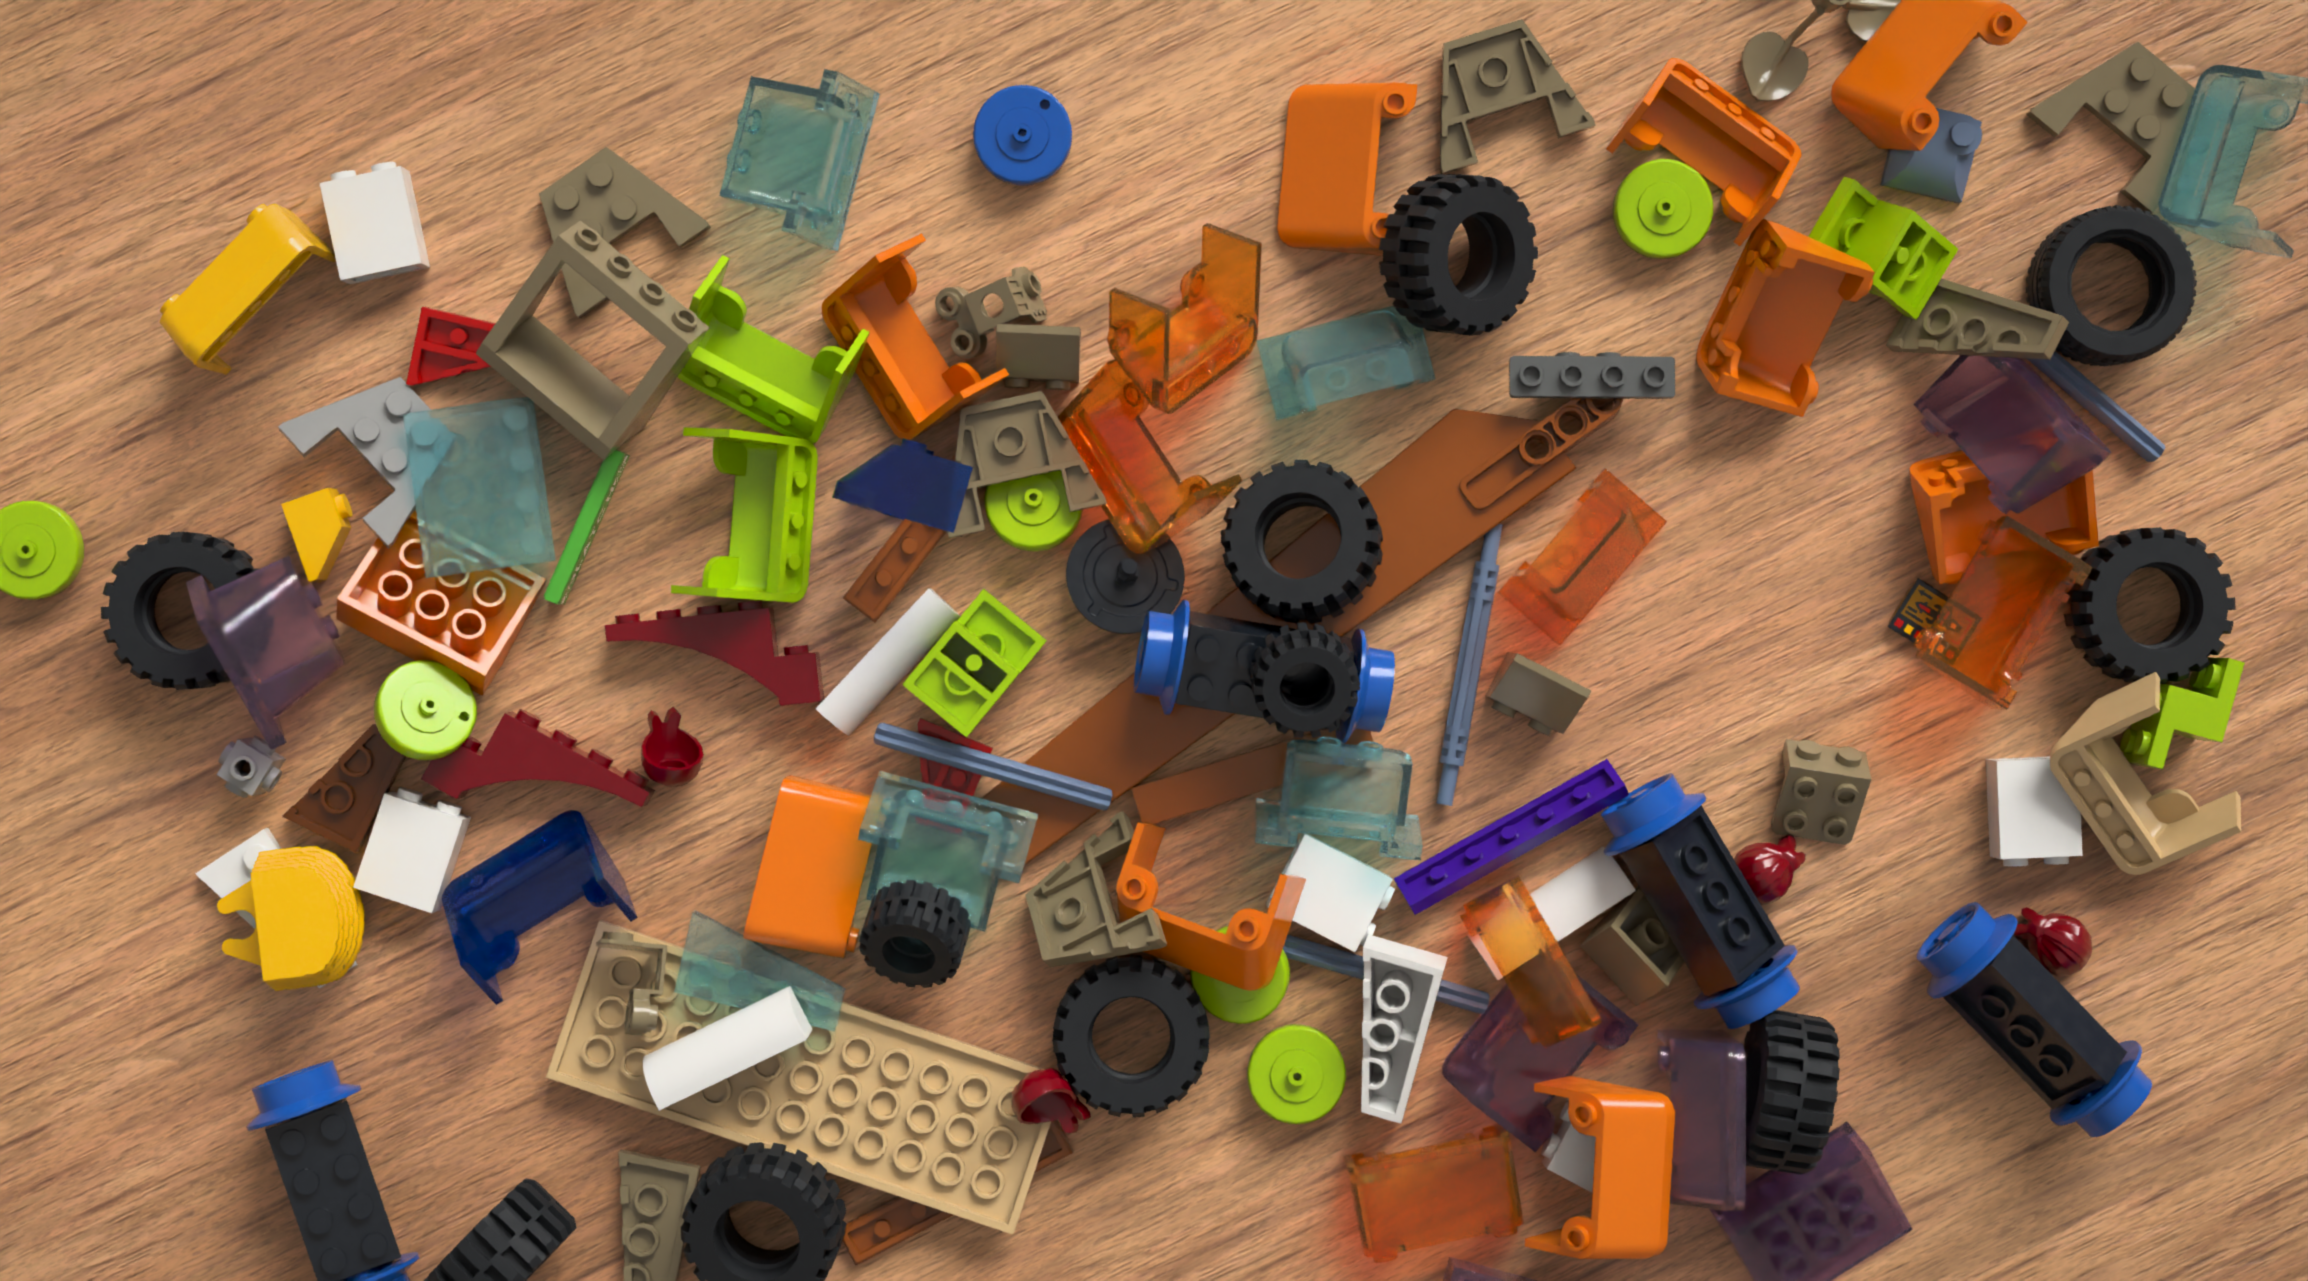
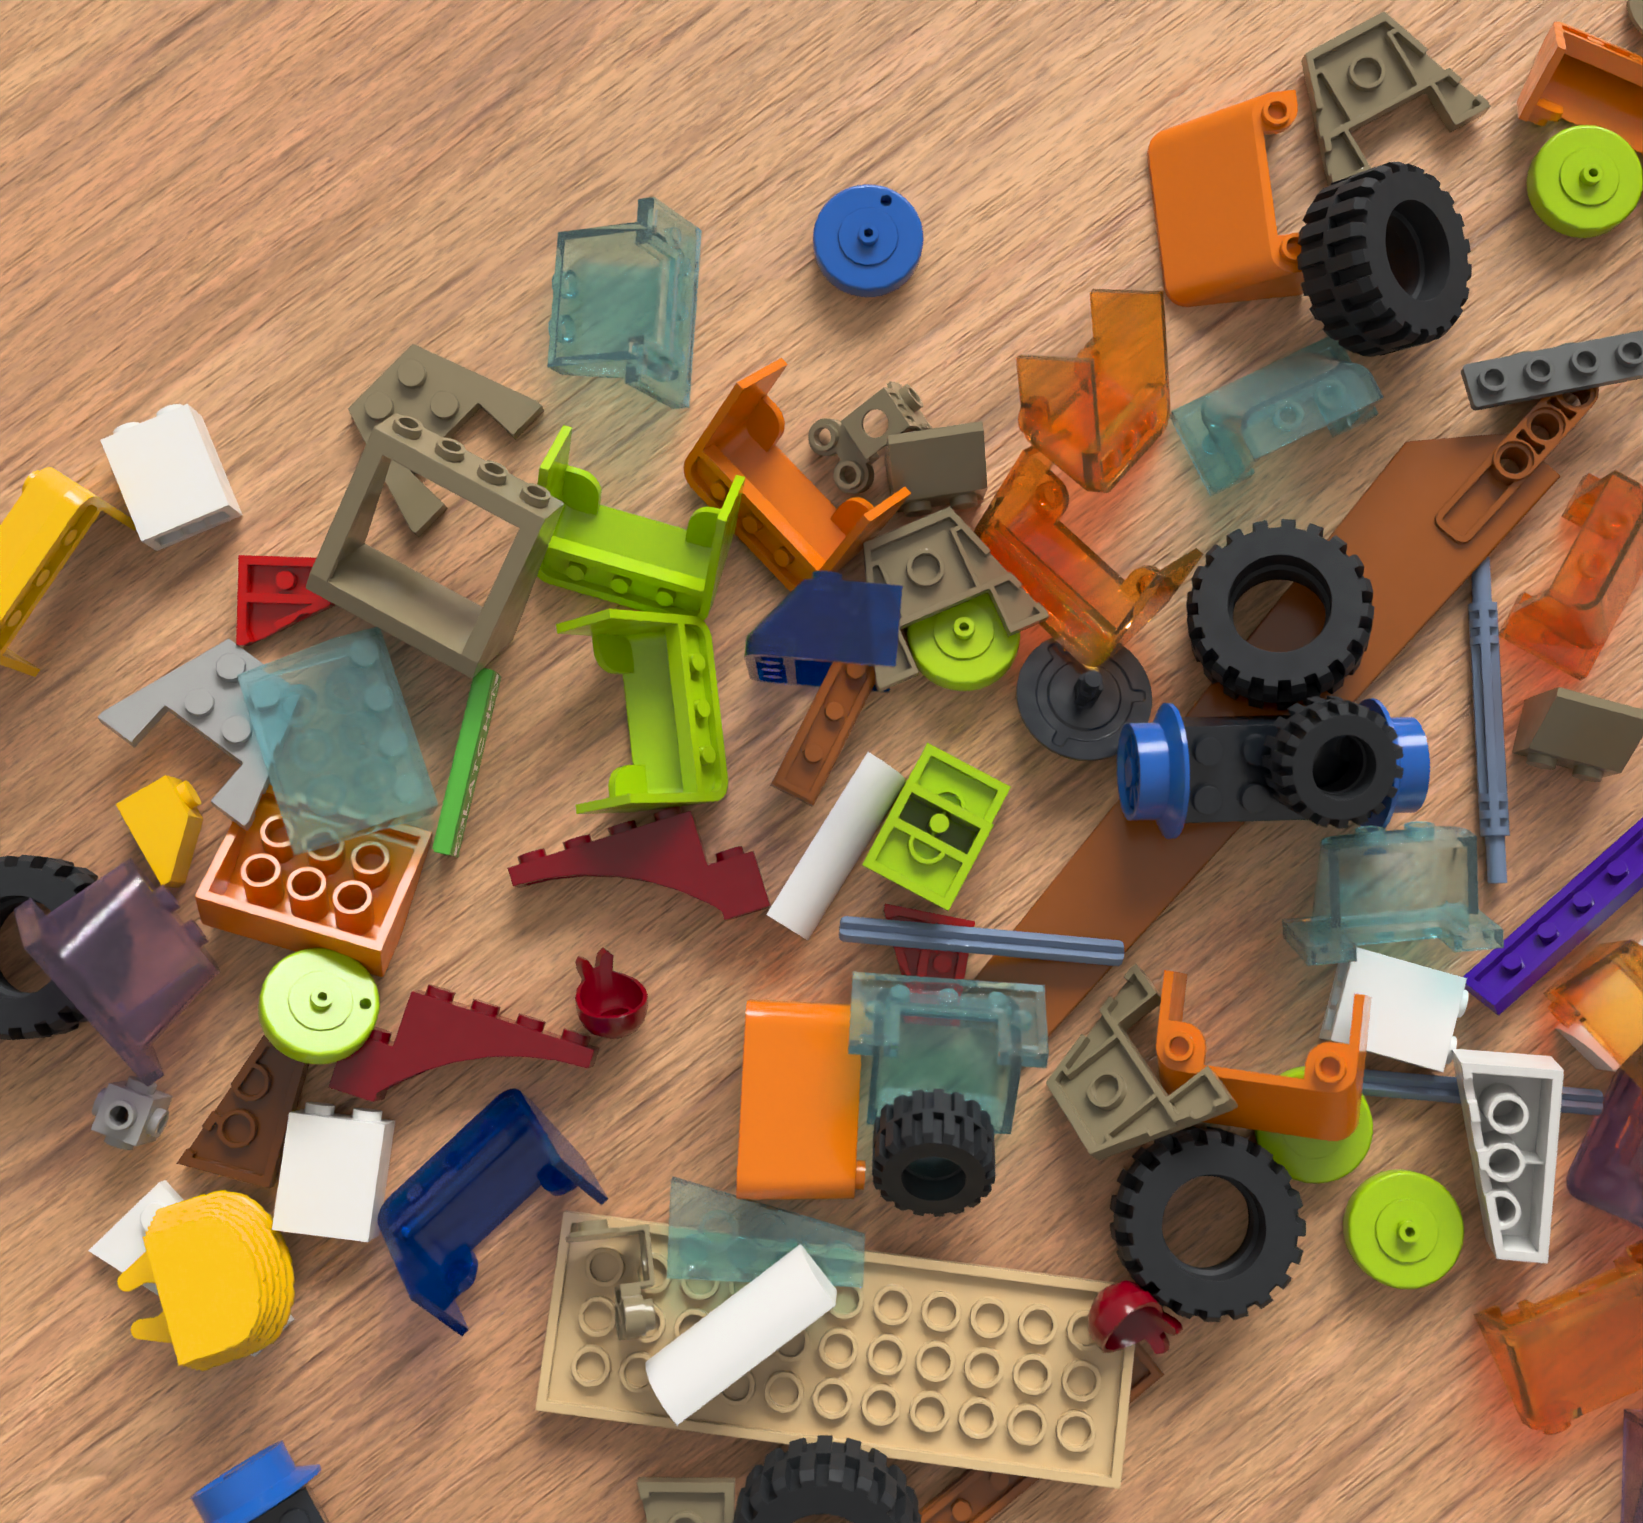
camera: 10 degrees left, 5 degrees down
dark orange tile [1131,728,1378,824] -> none

